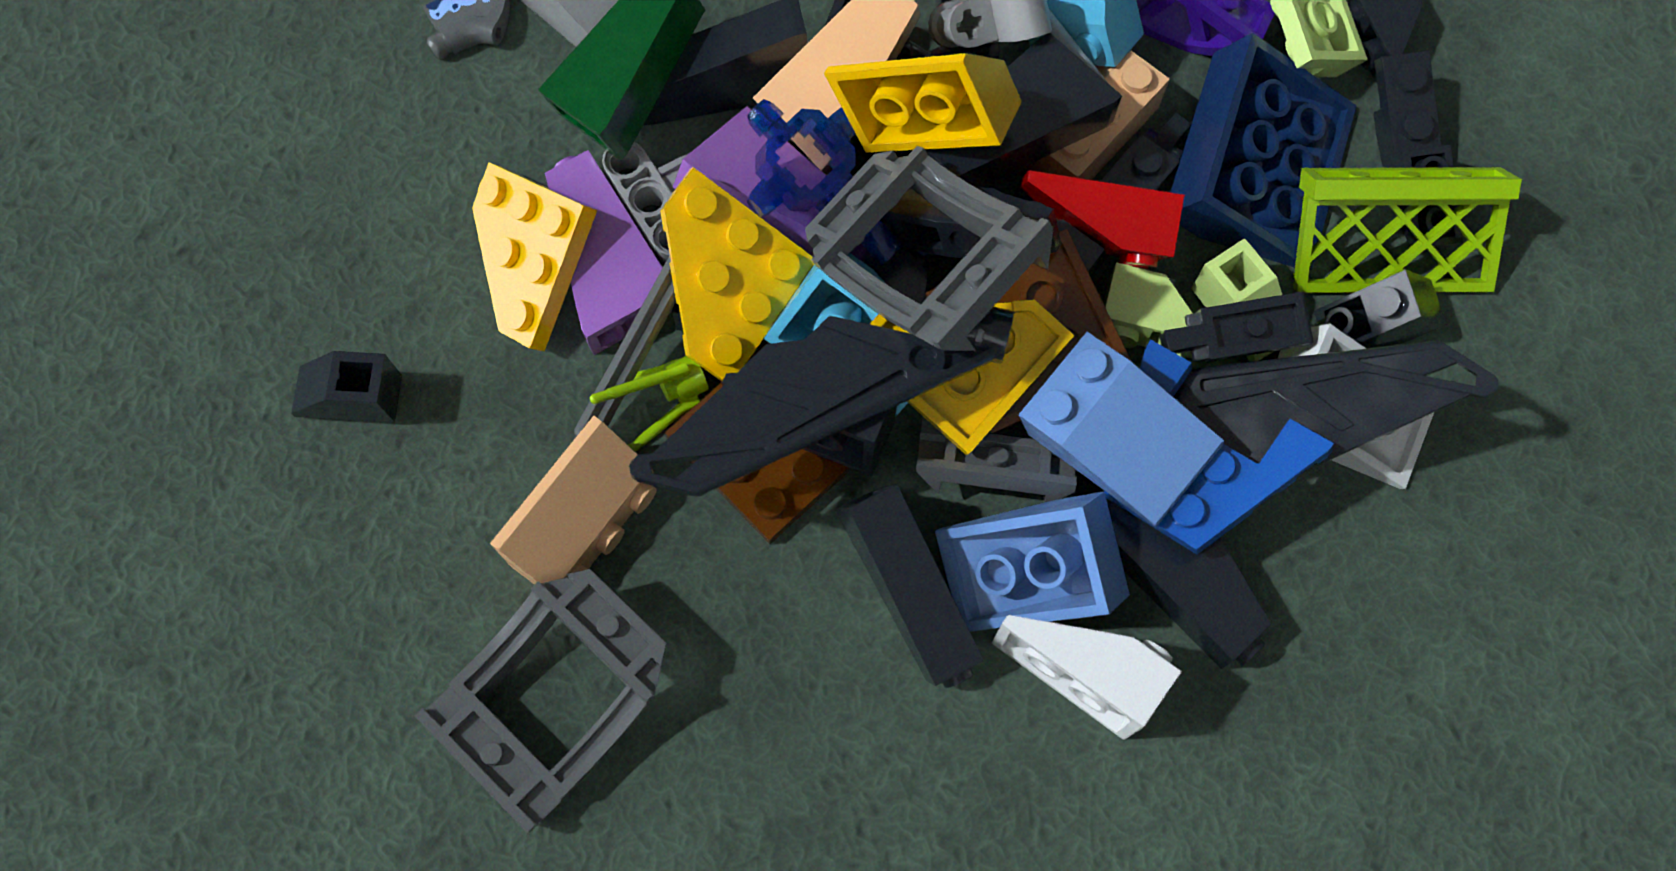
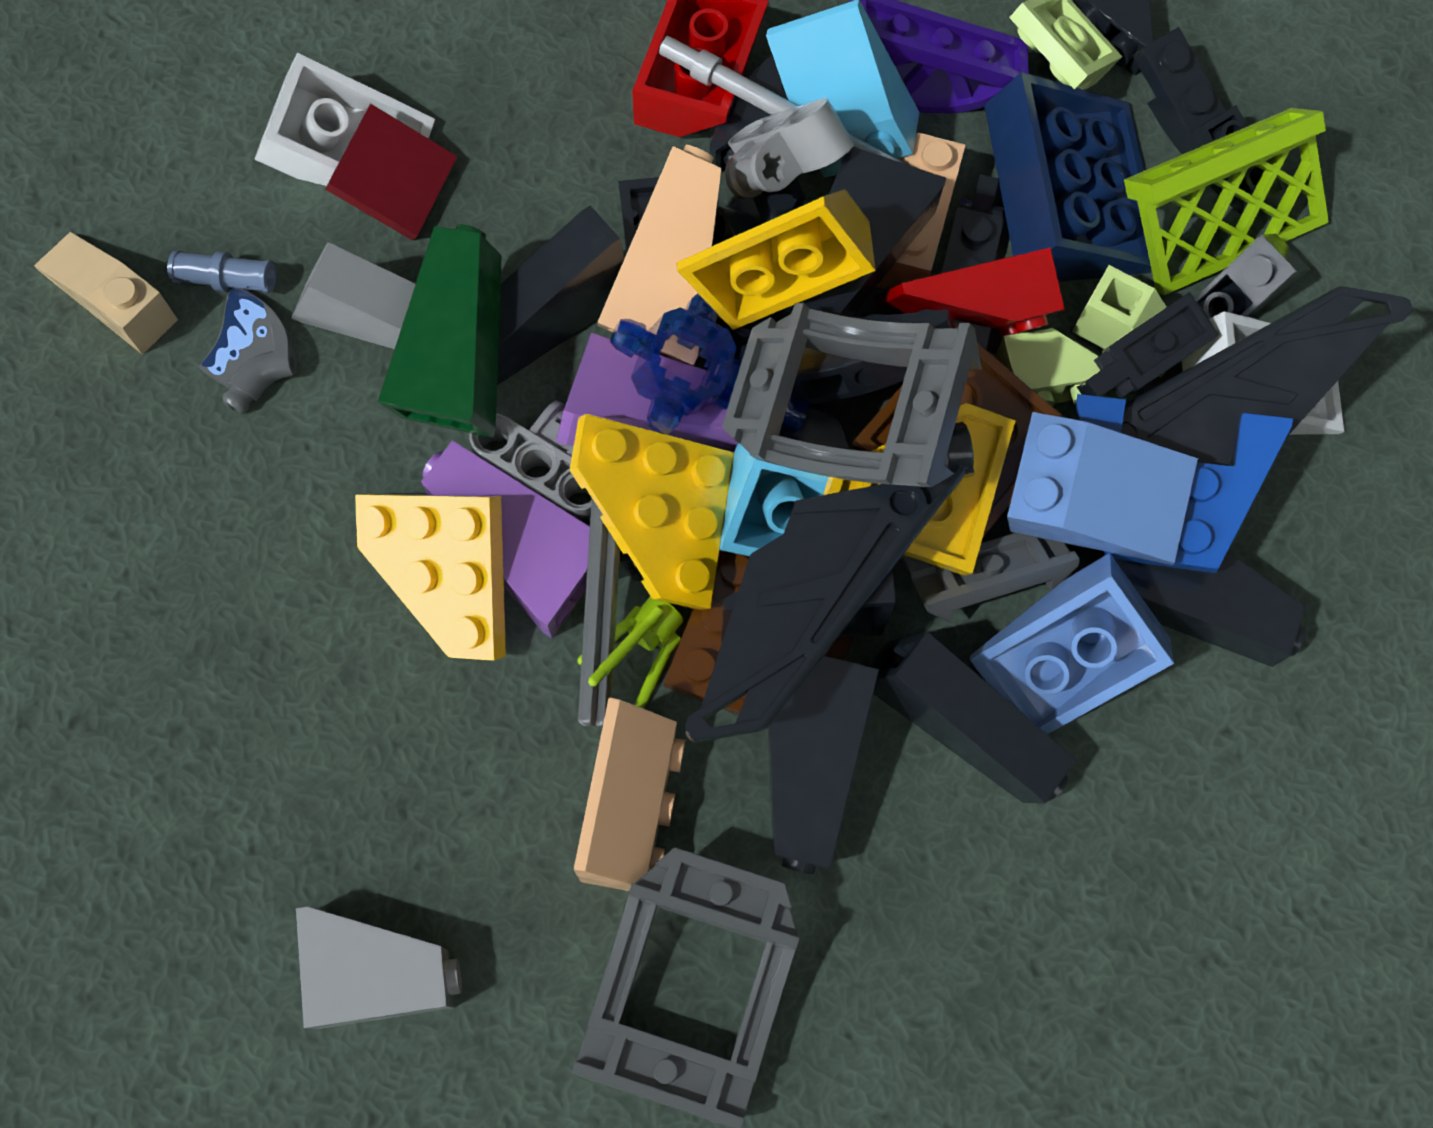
camera: 30 degrees left, 0 degrees up
black slope [291,351,402,423] -> none
white slope [992,615,1181,740] -> none
none -> light grey slope [296,907,462,1029]
none -> black slope [767,656,879,874]

